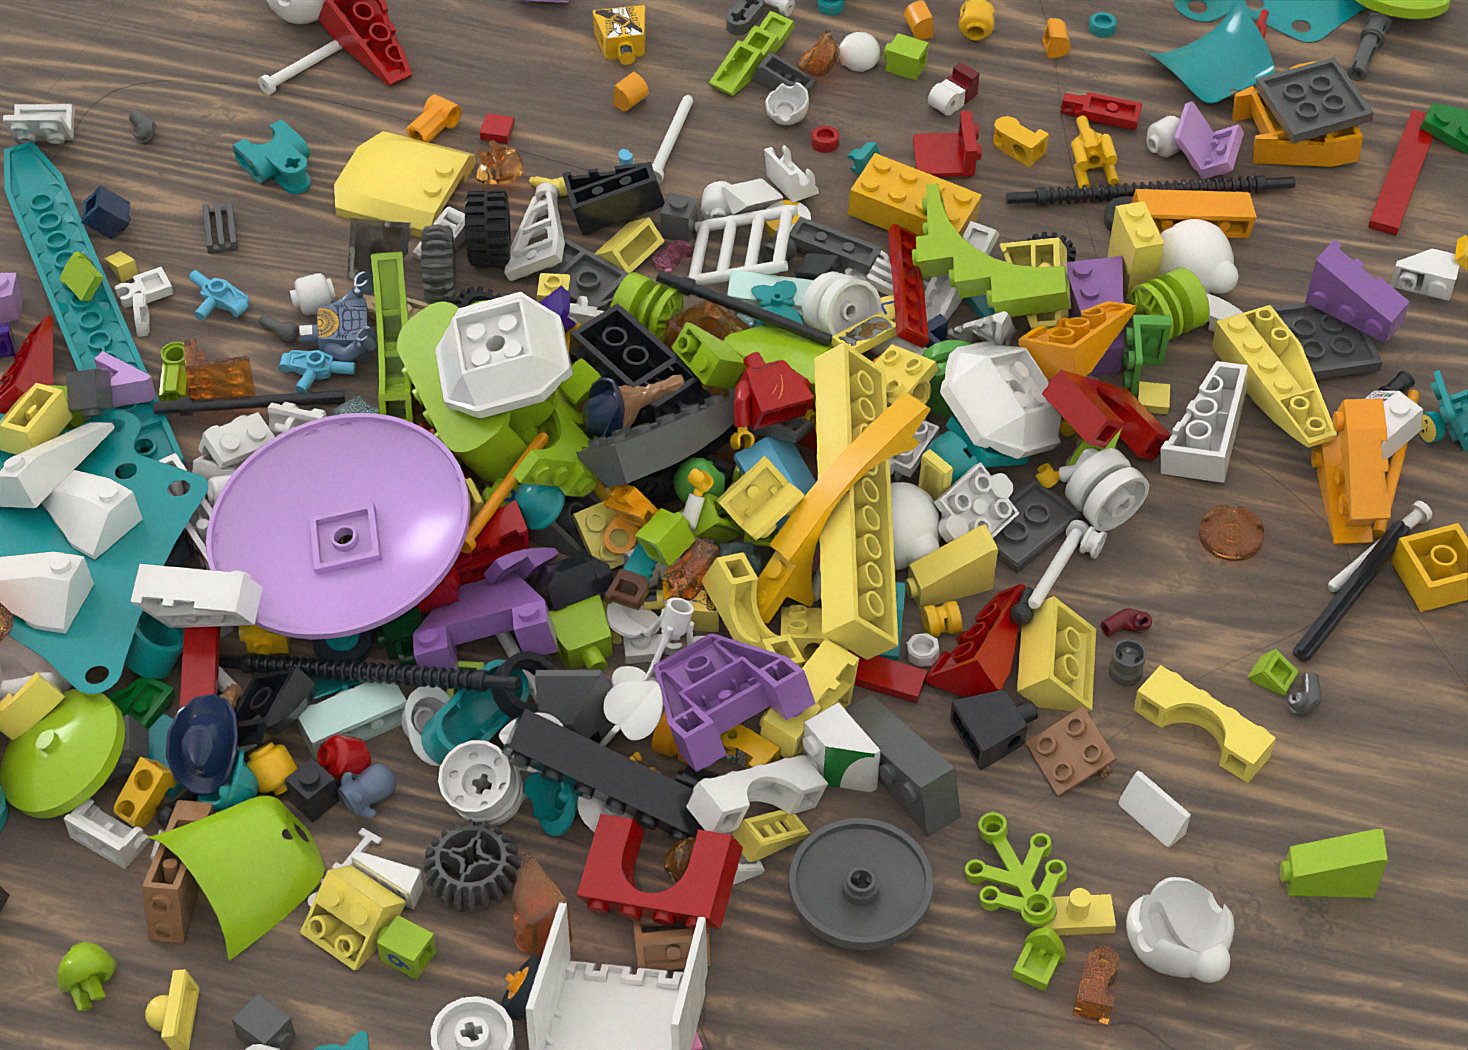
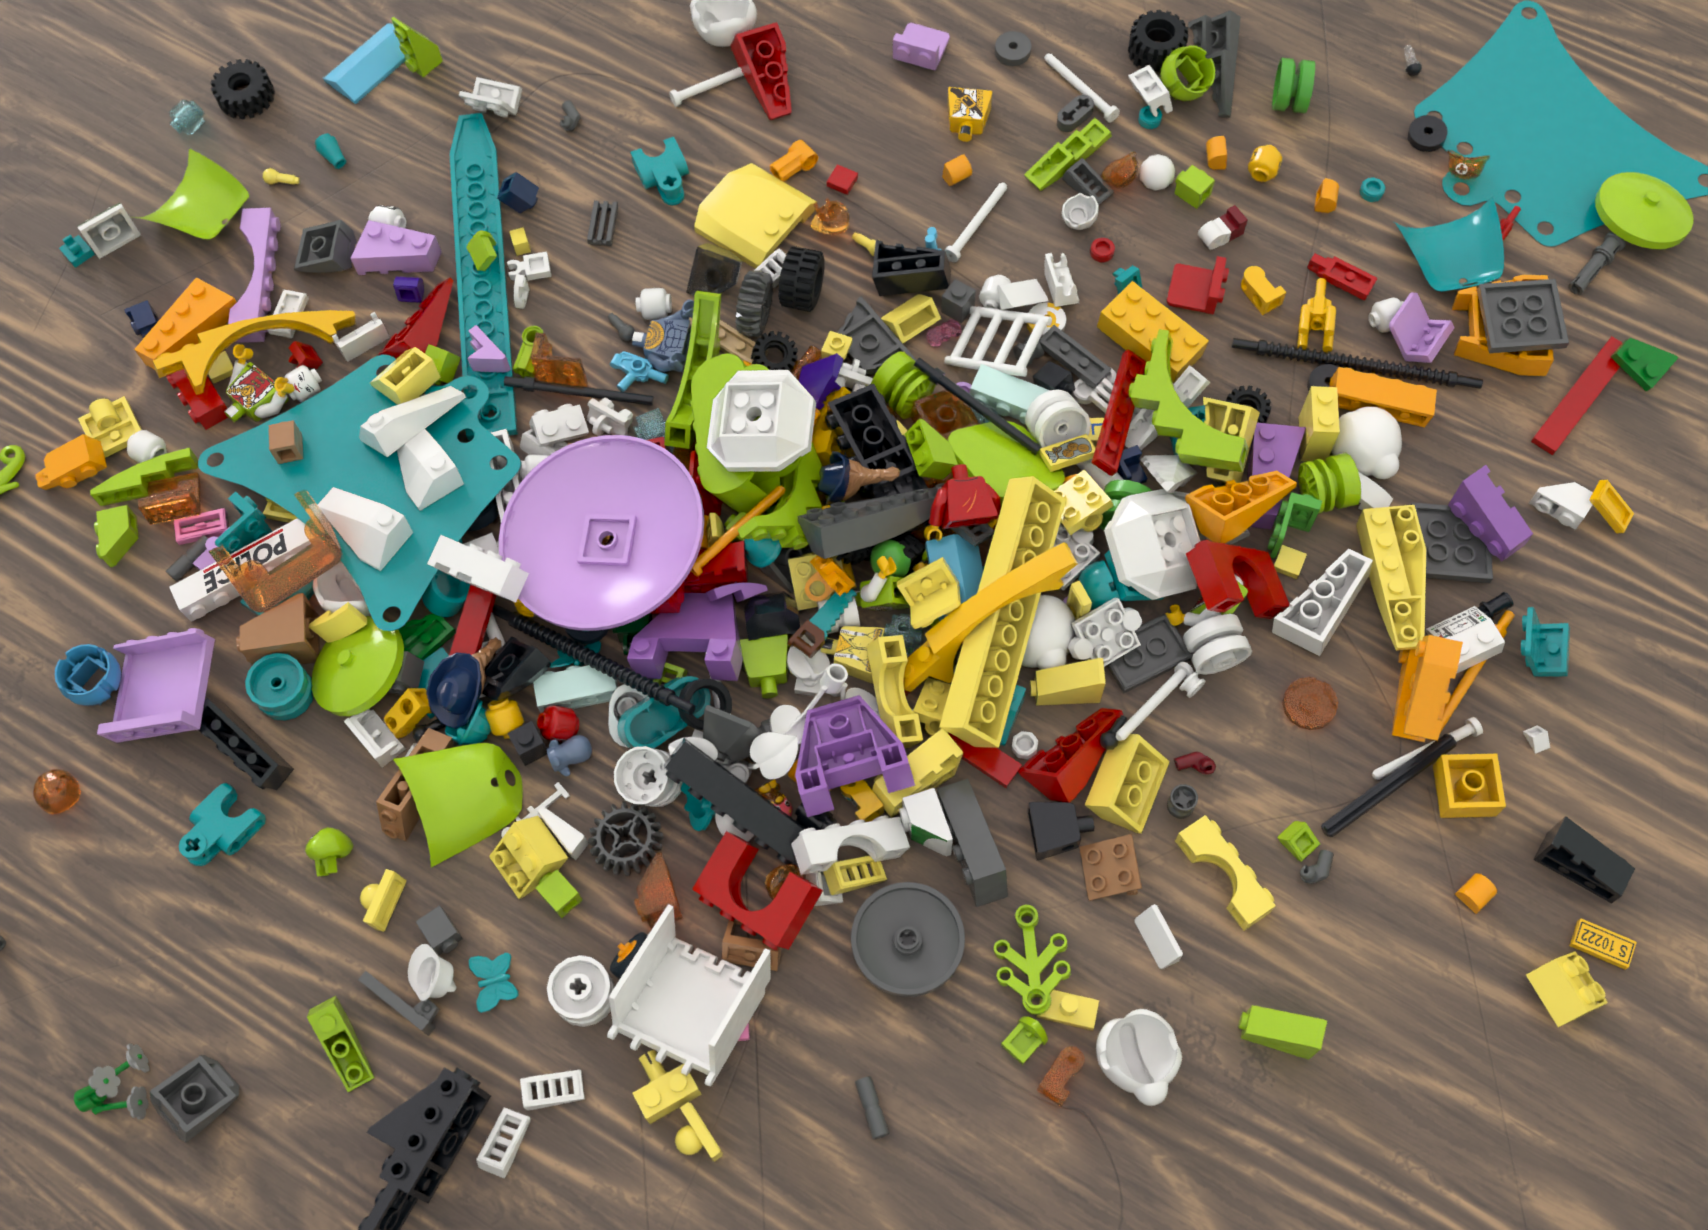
camera: 20 degrees right, 15 degrees up
dark grey brick [65,369,113,417] -> none
medium azure piece [189,270,249,321] -> none
white plate [504,183,565,281] -> none
lime slope [557,358,601,405] -> none
lime brick [635,508,696,567] -> none
clear orange leg [666,536,720,601] -> none
teal piece [751,280,803,325] -> none
yellow wheel [921,600,962,638] -> none
tile [1418,410,1446,444] -> none

